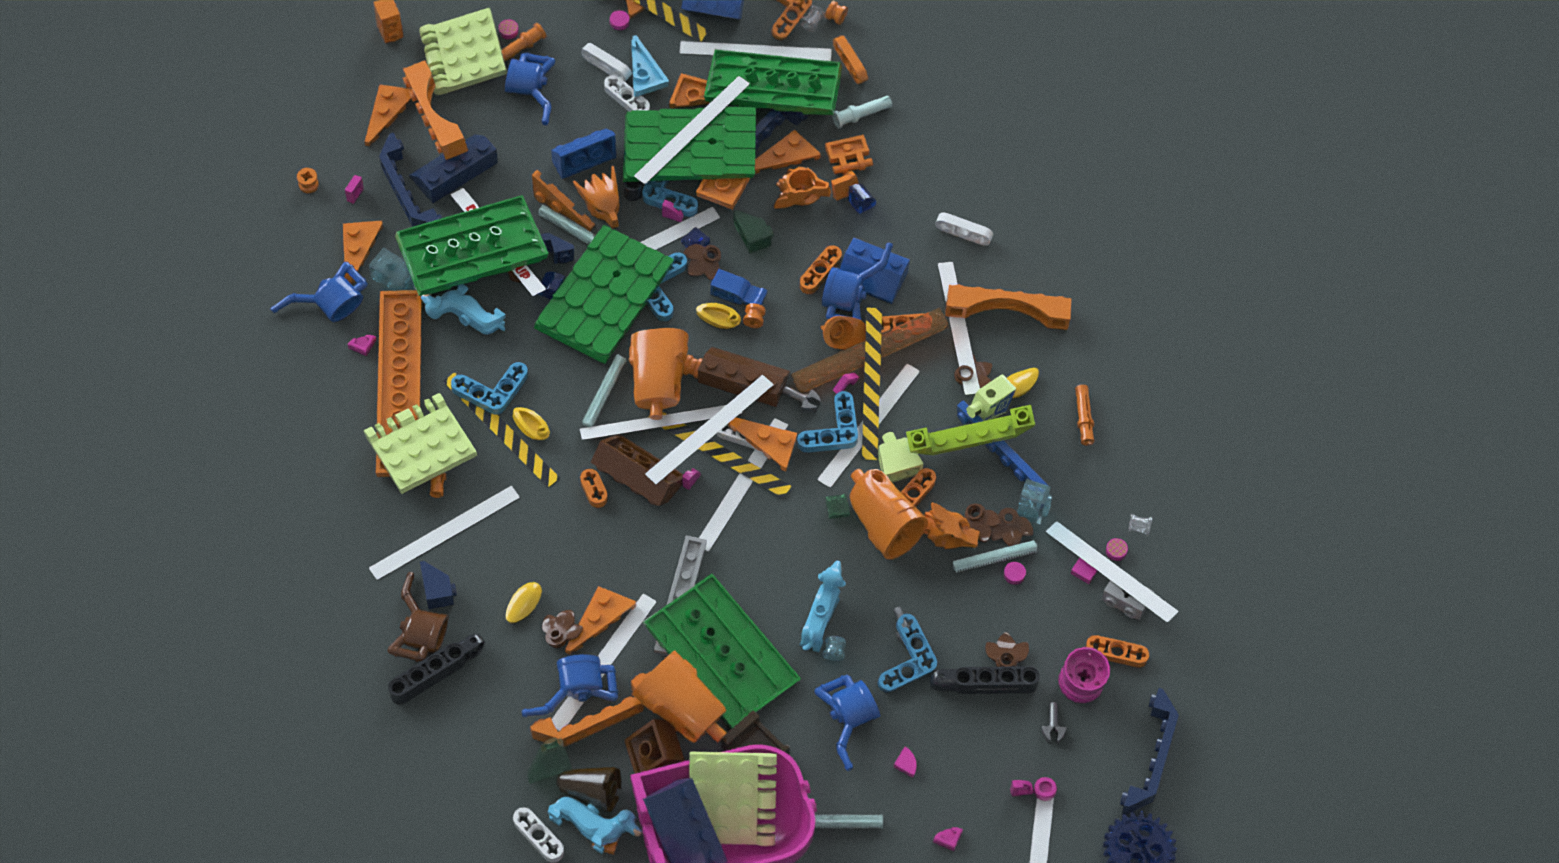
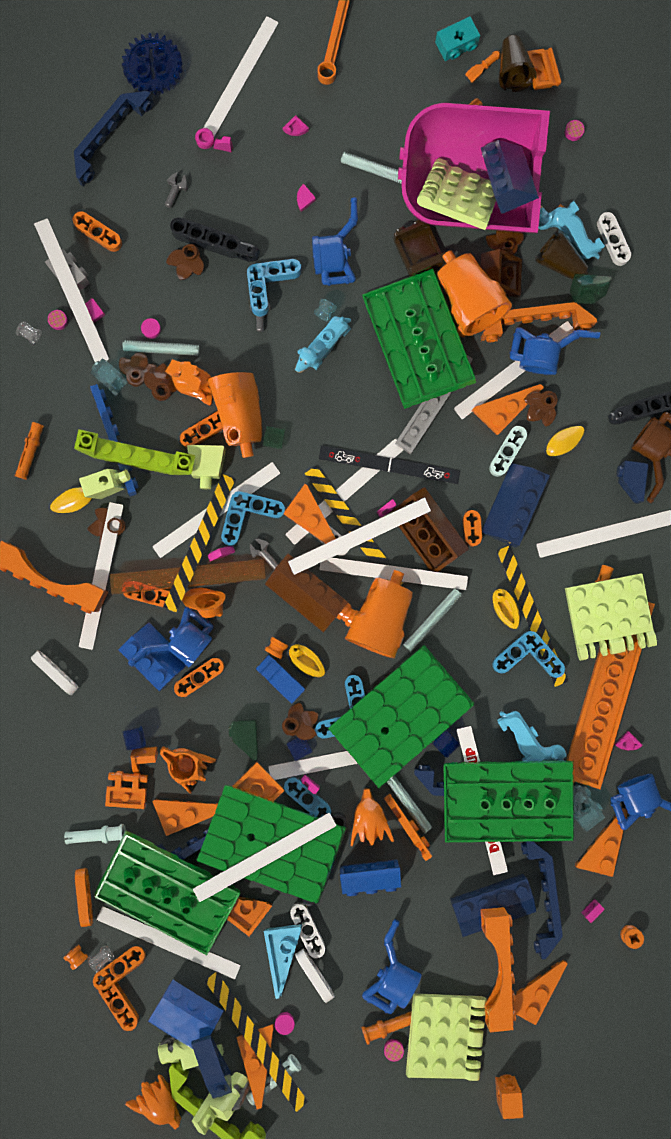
camera: 160 degrees left, 25 degrees up
dark pink wheel [1058,647,1110,703] -> none
none -> black sticker [319,445,460,484]
none -> dark blue slope [482,463,550,548]
none -> light aqua beam [489,426,527,477]

